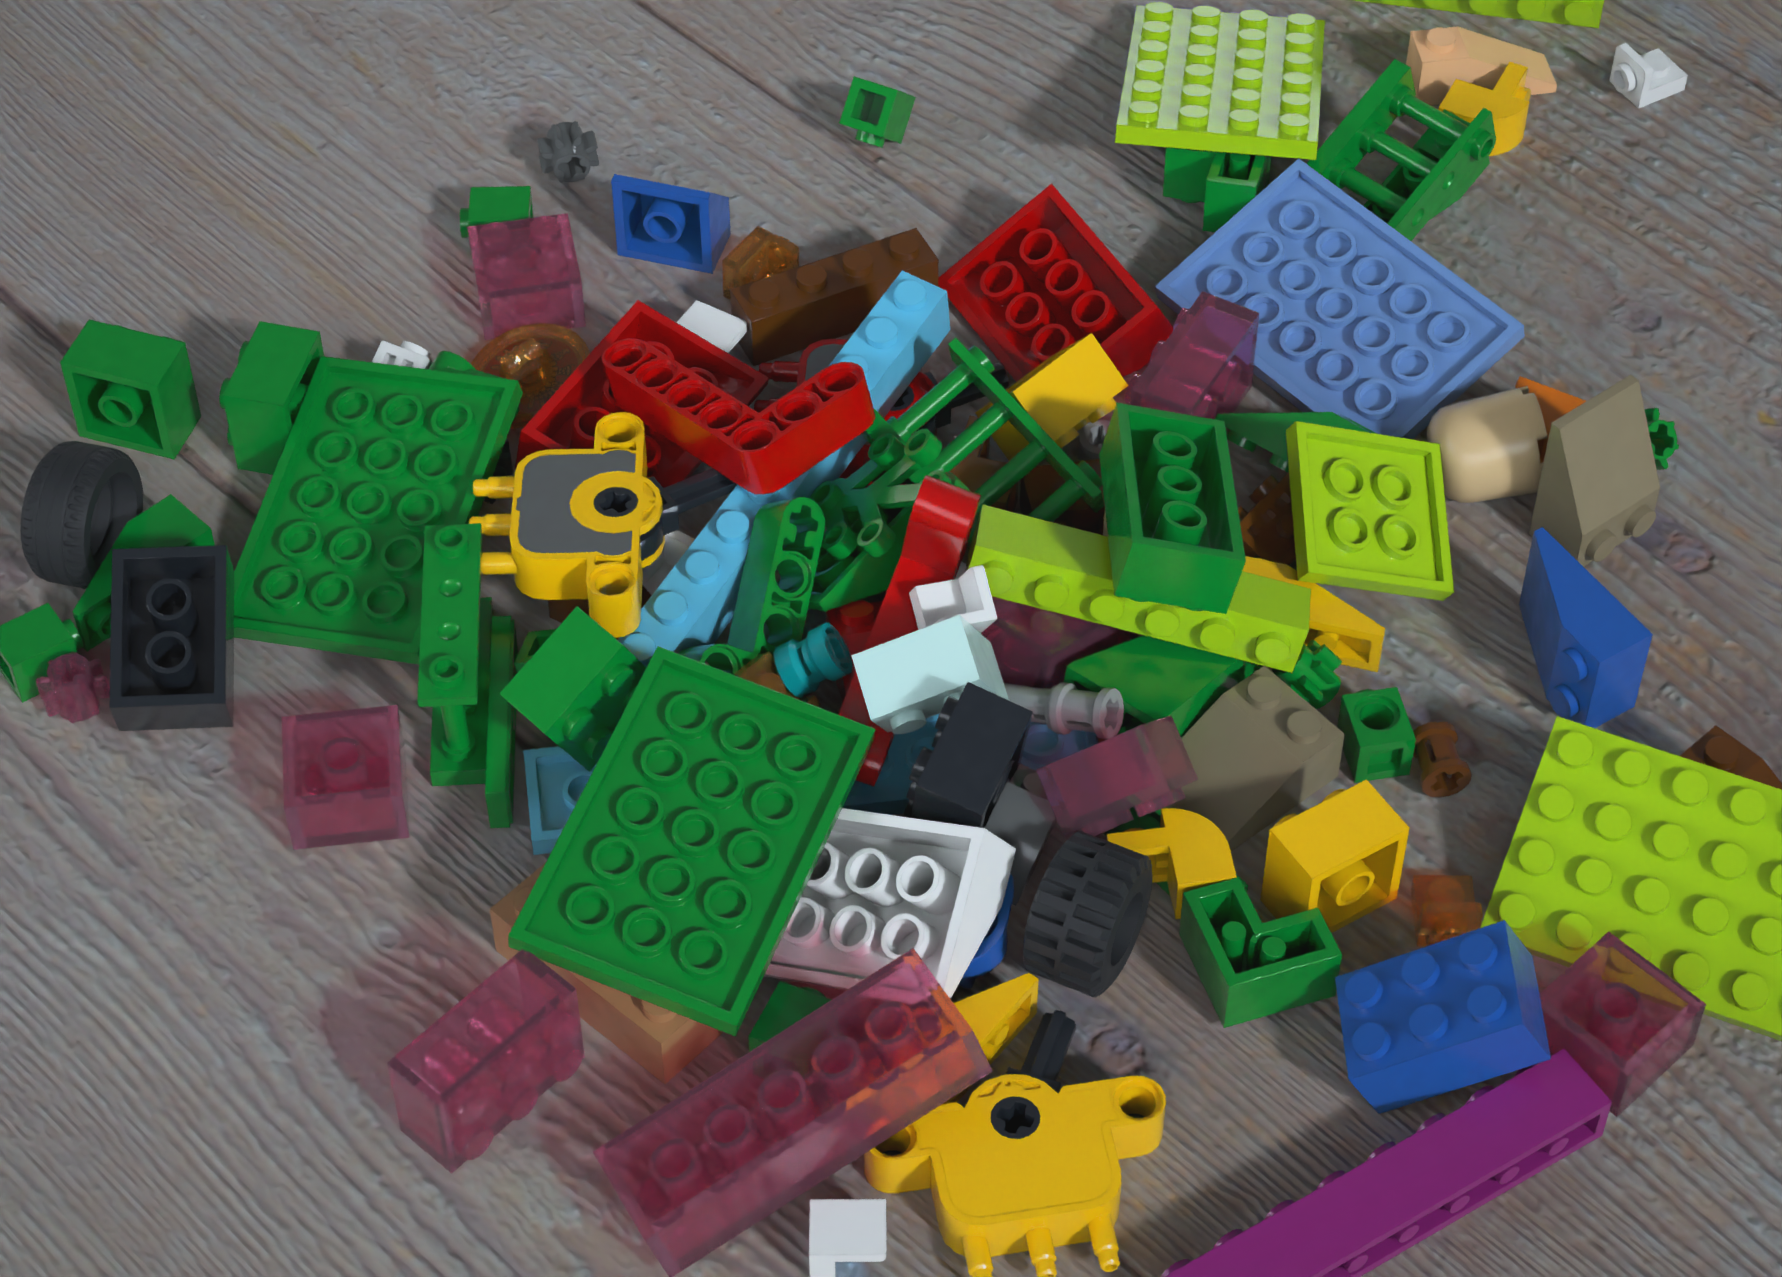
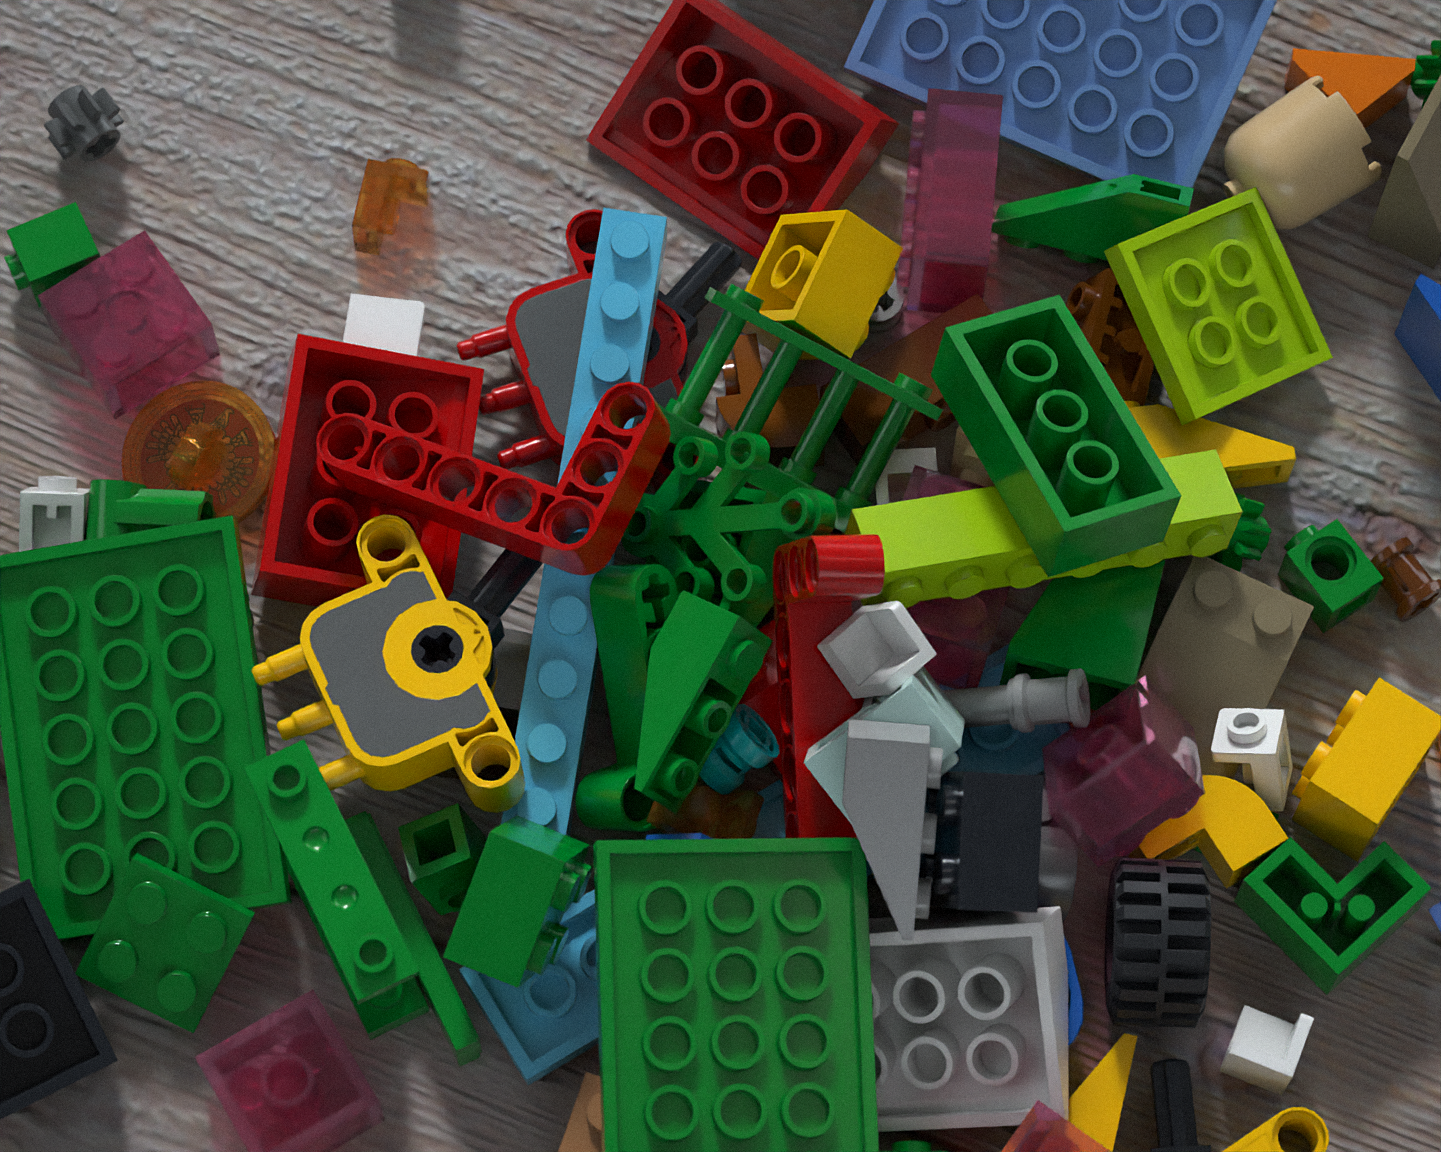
camera: 25 degrees left, 20 degrees up
blue slope [611,174,731,274] -> none
reddish brown brick [730,228,939,366] -> none
none -> green plate [75,853,256,1034]
none -> green slope [634,590,773,814]
none -> light grey slope [842,719,943,941]
none -> white bracket [1211,708,1293,811]
none -> white panel [1219,1005,1314,1096]

